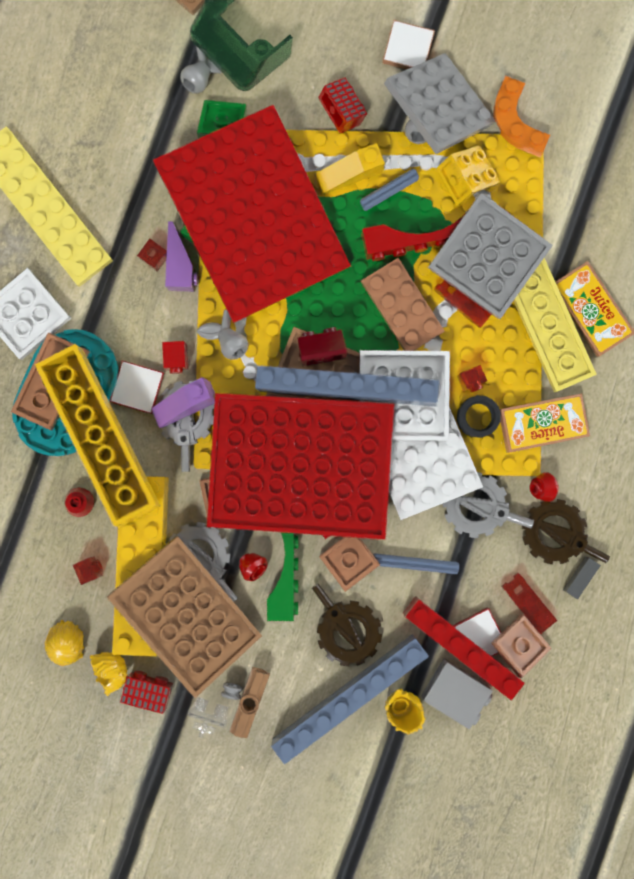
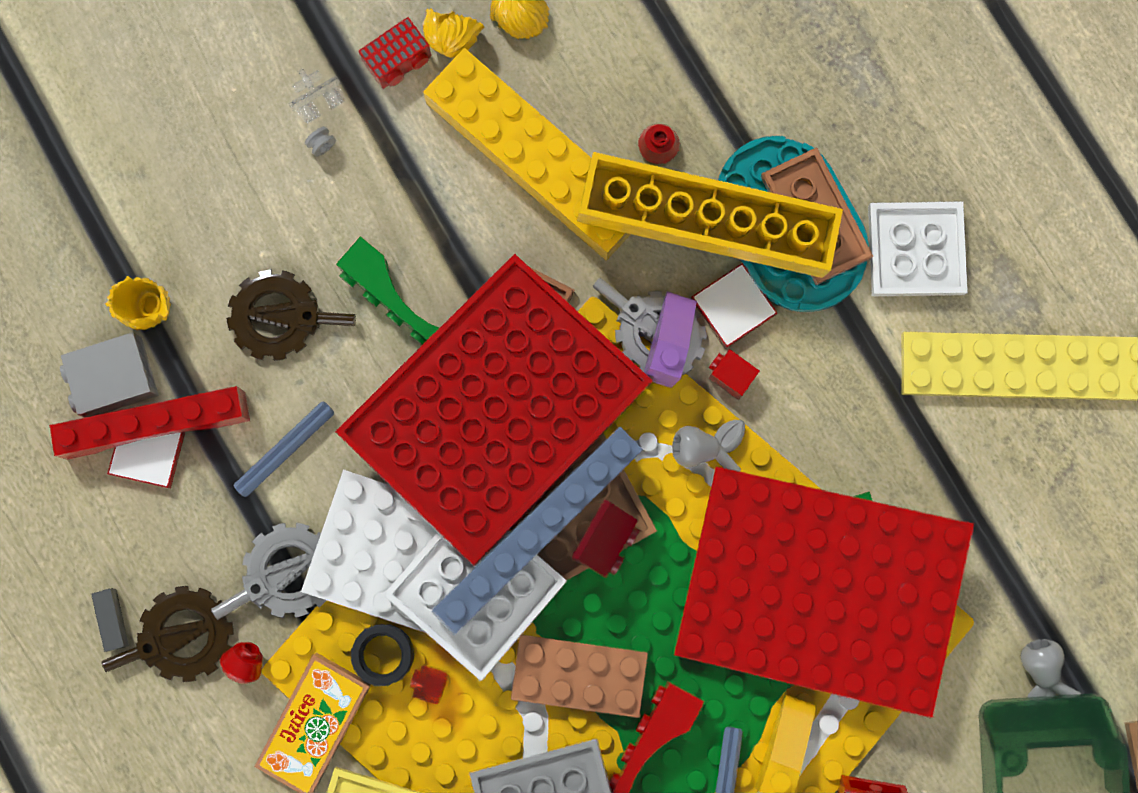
camera: 130 degrees right, 5 degrees down
clear red plate [73,556,103,585] -> none
medium nougat plate [106,536,262,698] -> none
clear red plate [137,239,167,272] -> none
medium lavender slope [165,221,199,292] -> none
light grey bar [169,522,238,602] -> none
green plate [197,100,247,139] -> none
medium nougat piece [229,667,270,738] -> none
red cone [239,553,268,581] -> none
sand blue brick [271,634,429,765] -> none
nougat tile [319,537,381,592] -> none
clear red plate [434,280,492,328] -> none
nougat tile [491,614,552,678] -> none
clear red plate [501,573,558,634] -> none

